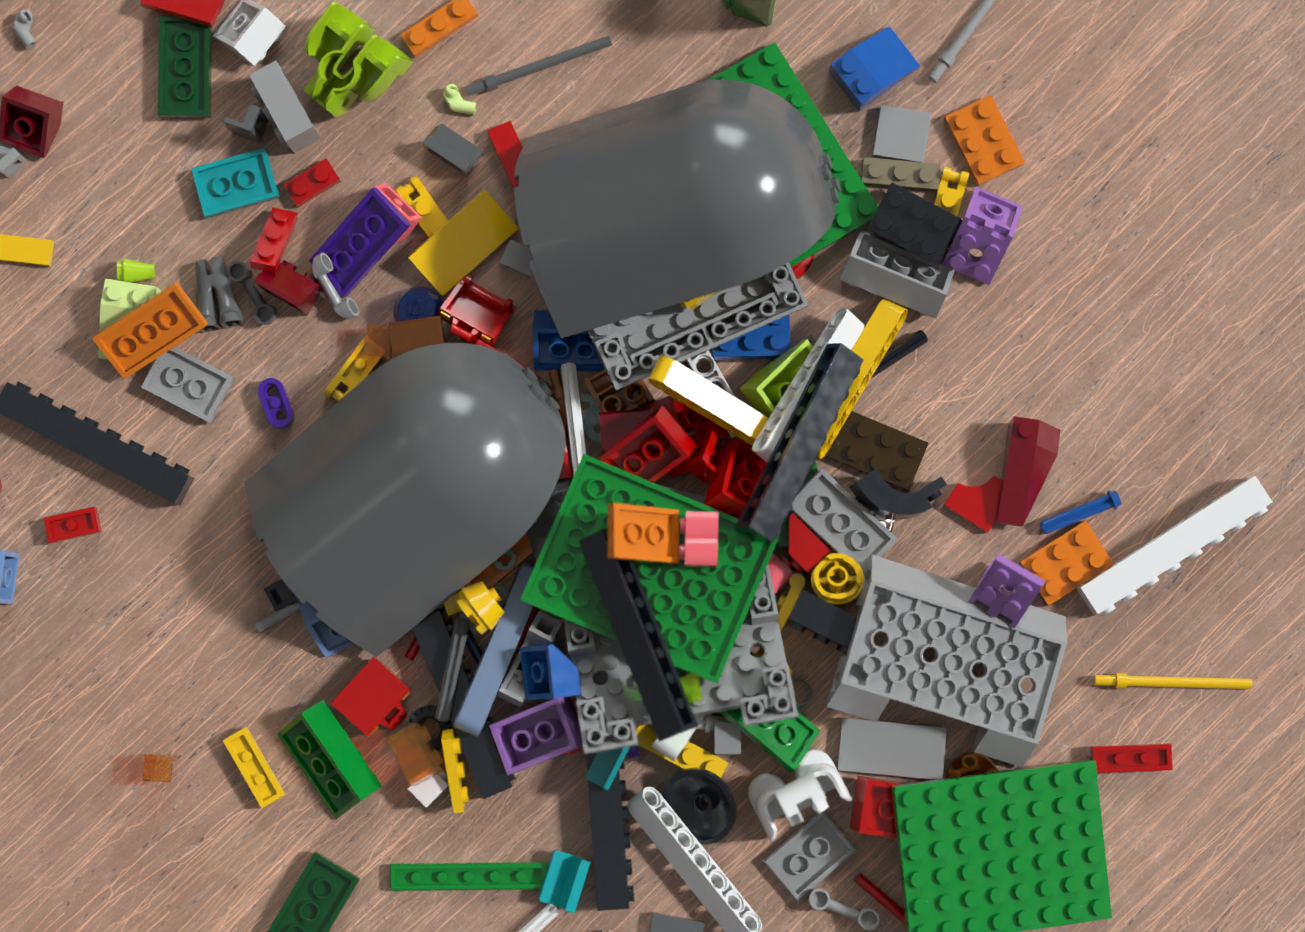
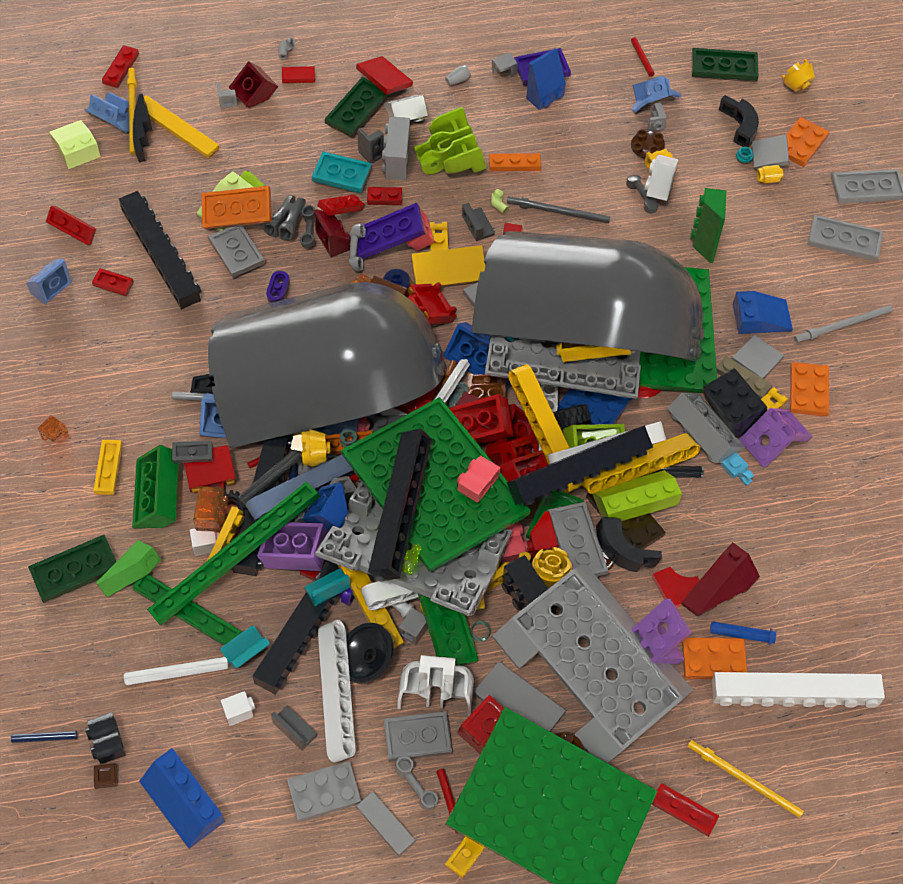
camera: 25 degrees right, 25 degrees down
orange plate [608,503,679,564] -> none
none -> bright green slope [96,540,161,597]
none -> green plate [147,481,320,626]
none -> dark grey panel [172,441,214,463]
none -> red tile [282,66,315,83]
none -> black tyre [553,404,591,427]
none -> lime slope [592,470,682,521]
none -> medium azure plate [721,452,754,486]

